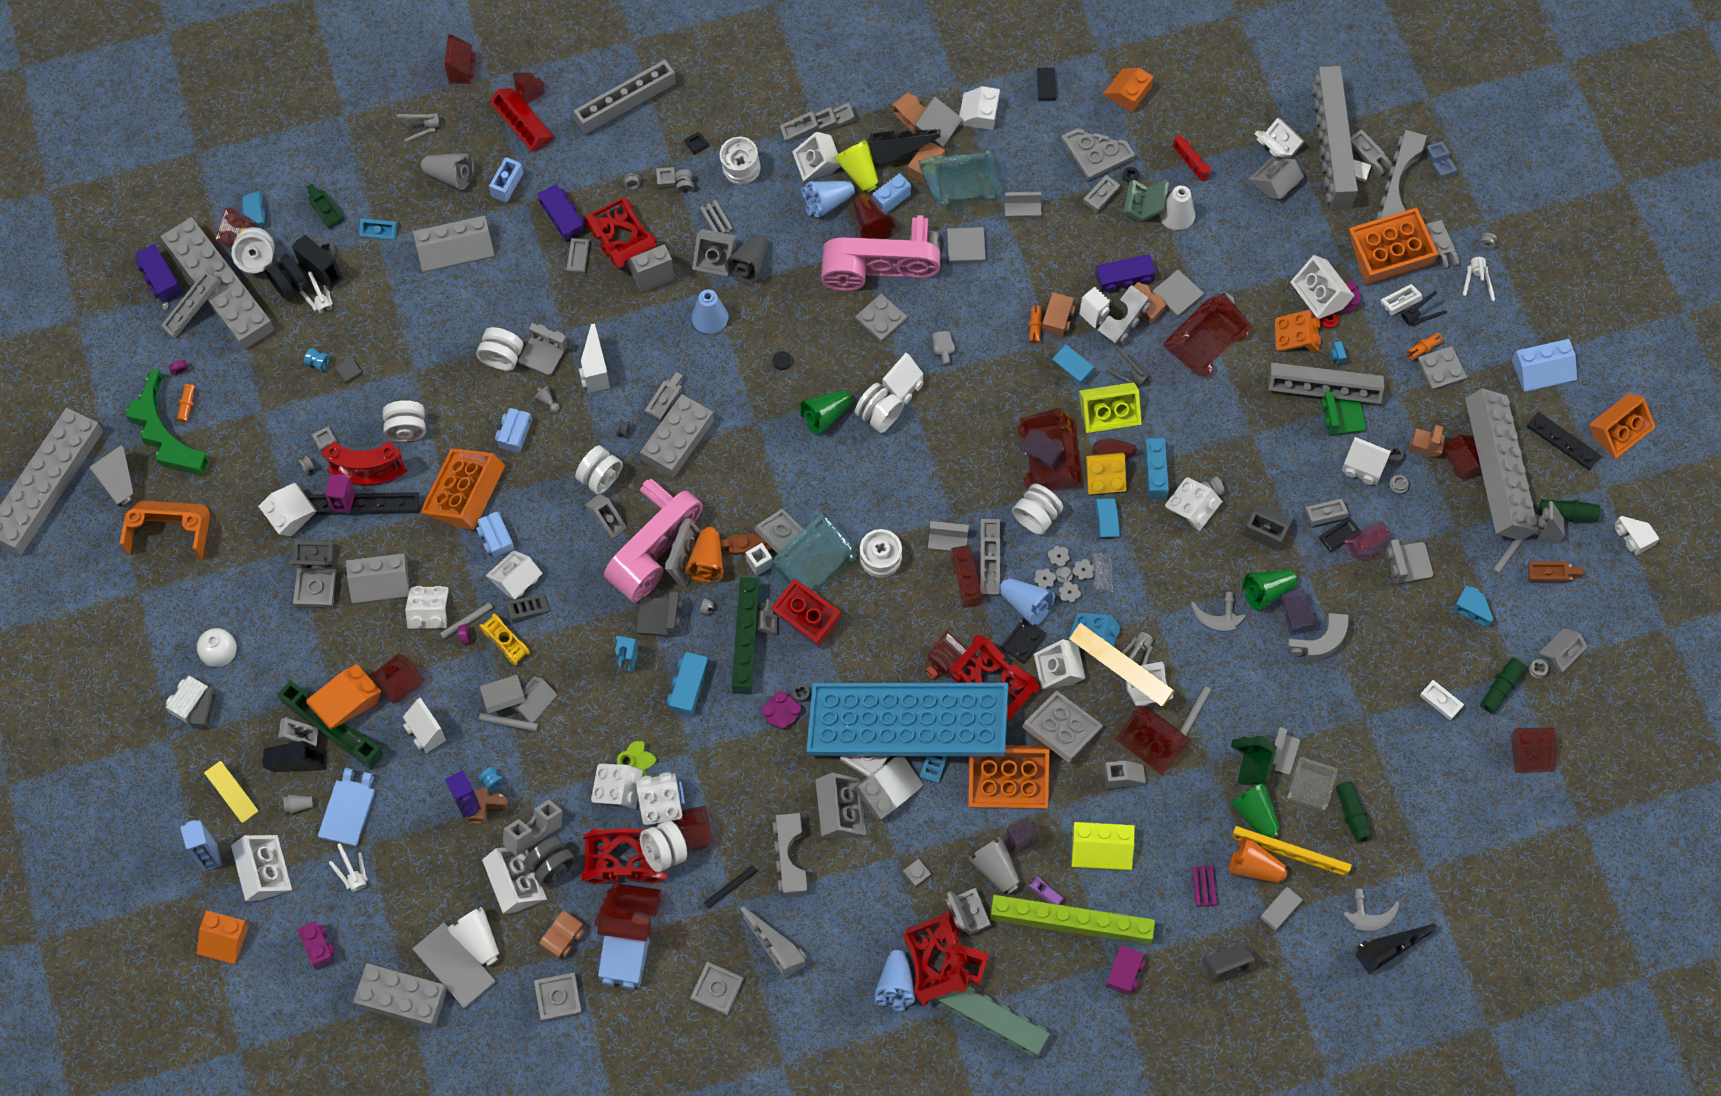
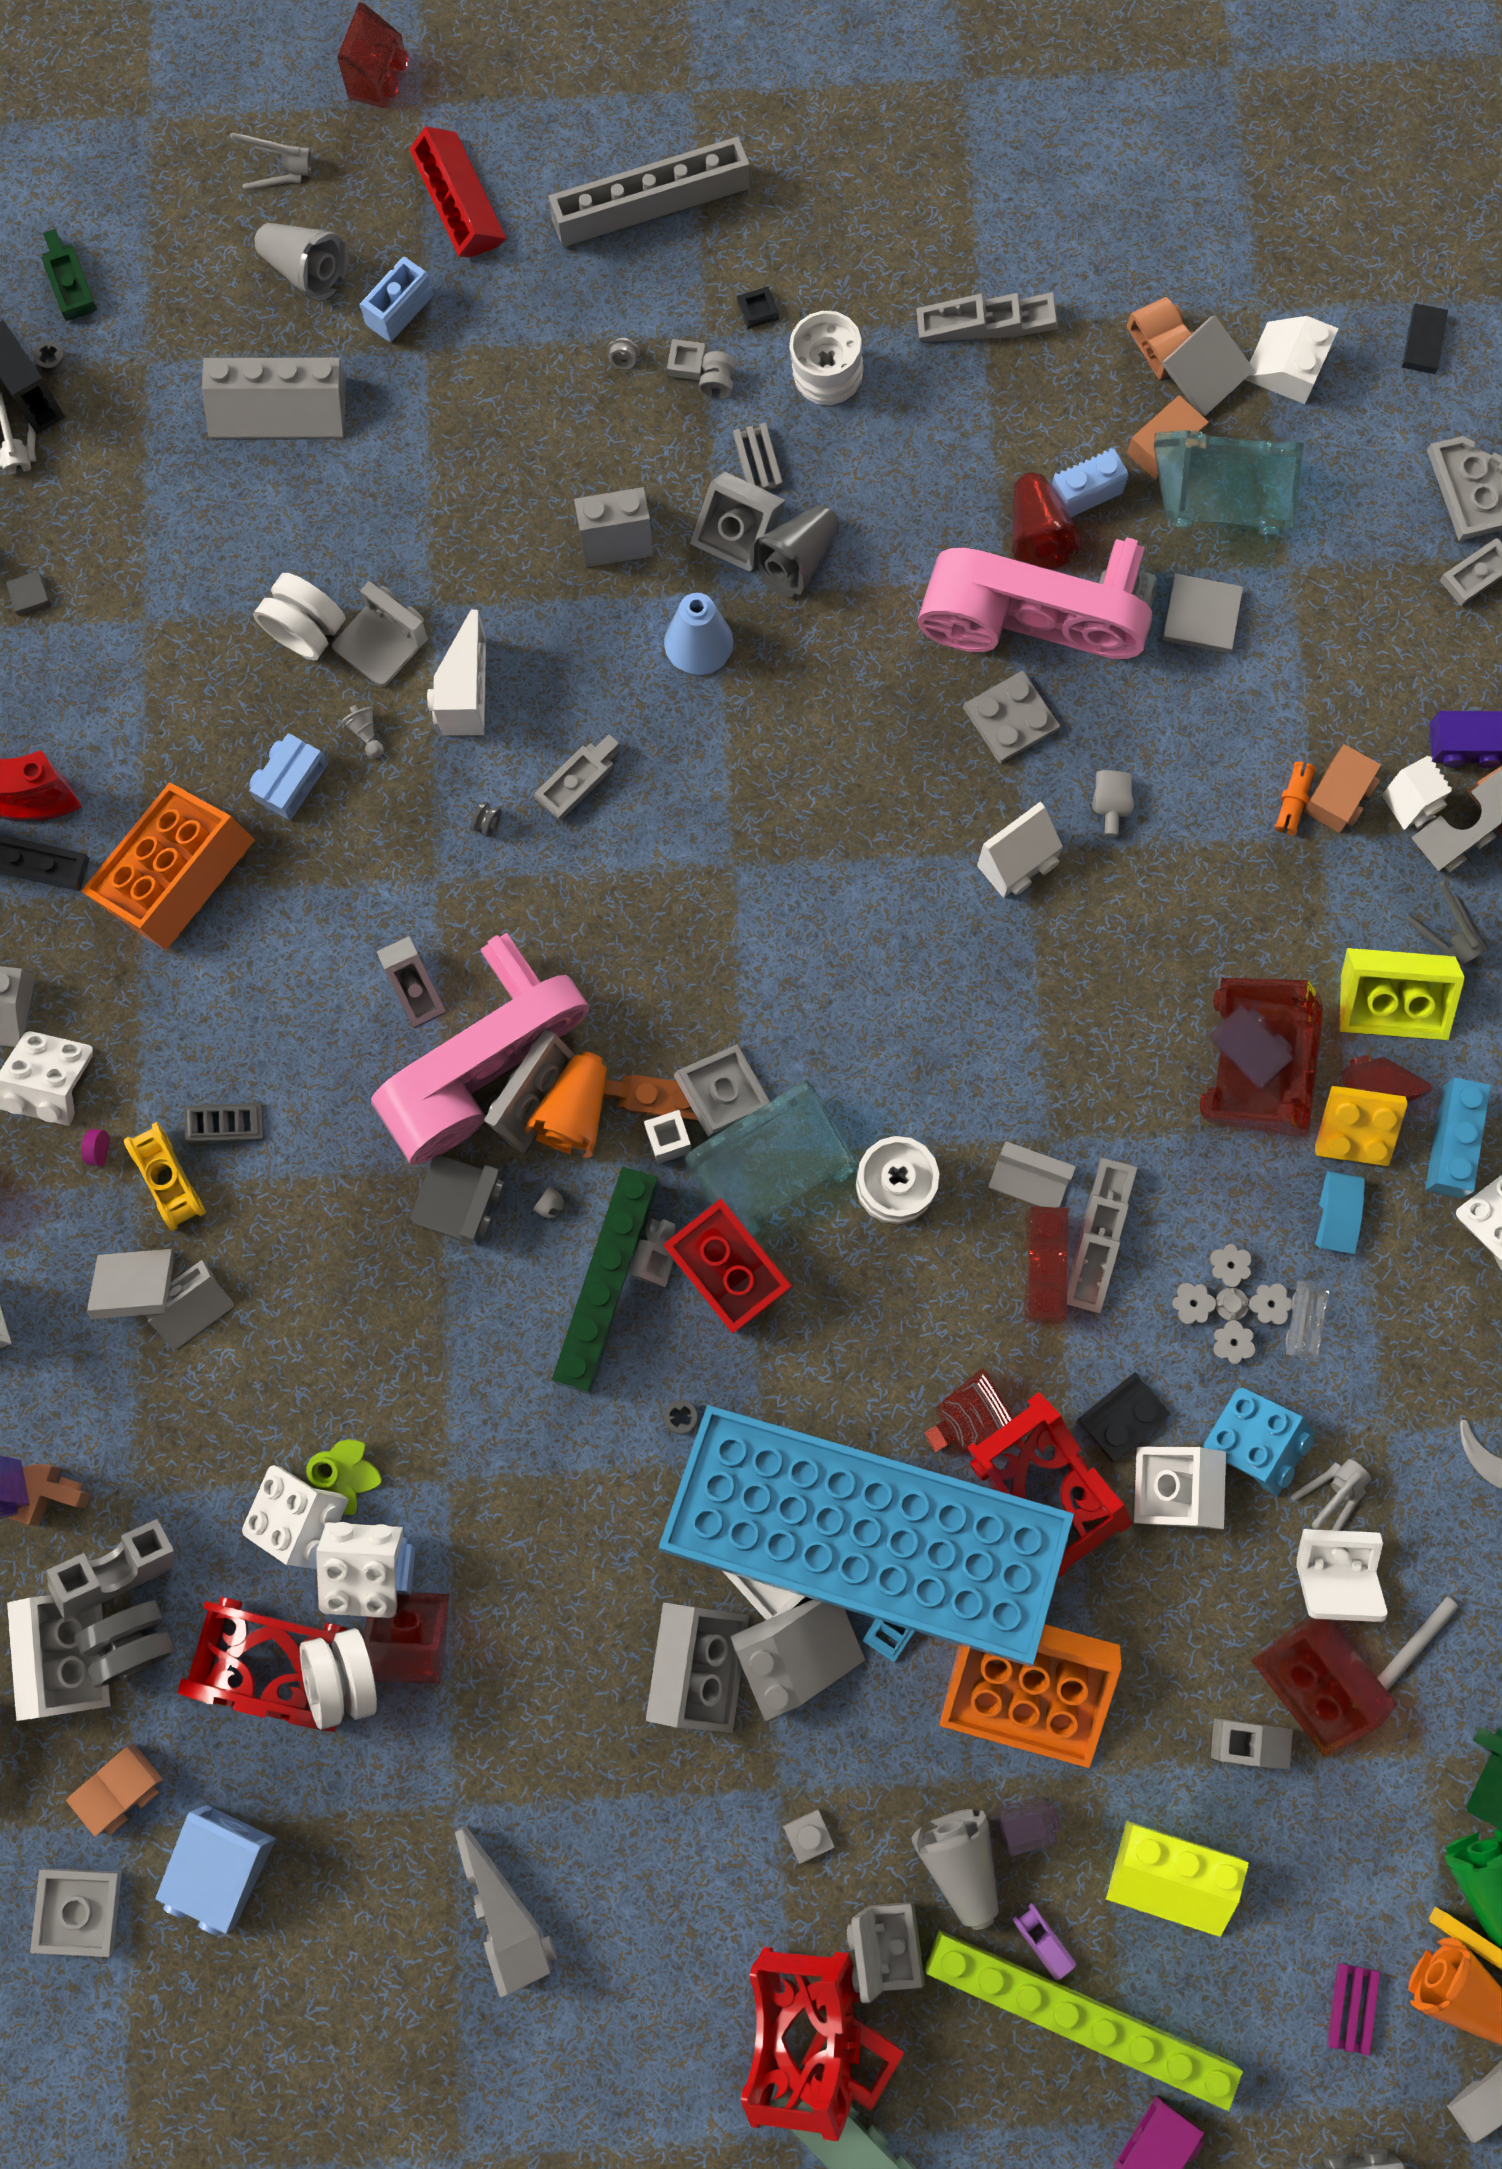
camera: 15 degrees right, 10 degrees up
dark azure slope [359,218,399,240] -> none
white wheel [382,401,426,442] -> none
light grey bar [440,602,493,639] -> none
light blue brick [476,512,515,559] -> none
dark azure wheel [478,767,504,792] -> none
light grey bar [479,713,538,732] -> none
white slope [486,550,542,599] -> none
clear red slope [512,73,544,104] -> none
dark purple brick [537,184,586,242] -> none
light grey tile [566,238,590,274] -> none
white wheel [575,446,623,494] -> none
red fence [583,197,657,269] -> none
clear red arch [595,883,661,942] -> none
dark azure hinge [615,636,638,672] -> none
light grey brick [640,394,714,479] -> none
dark azure brick [667,652,709,717] -> none
light grey tile [690,962,744,1015] -> none
black bar [704,866,756,909] -> none
magenta piece [761,691,801,729] -> none
black tile [773,351,791,370] -> none
light grey arch [773,813,807,898] -> none
white slope [793,132,841,182] -> none
green cone [799,390,852,435] -> none
light blue cone [801,181,855,218] -> none
neon yellow cone [834,139,878,192] -> none
white wheel [855,382,904,433] -> none
black wedge [868,129,941,166] -> none
light blue cone [874,950,916,1011] -> none
light blue cone [1000,578,1055,625] -> none
light grey panel [1004,192,1042,219] -> none
white wheel [1012,484,1063,535] -> none
light grey plate [1022,690,1103,763] -> none
dark azure hinge [1052,344,1095,384] -> none
tile [1069,623,1174,707] -> none

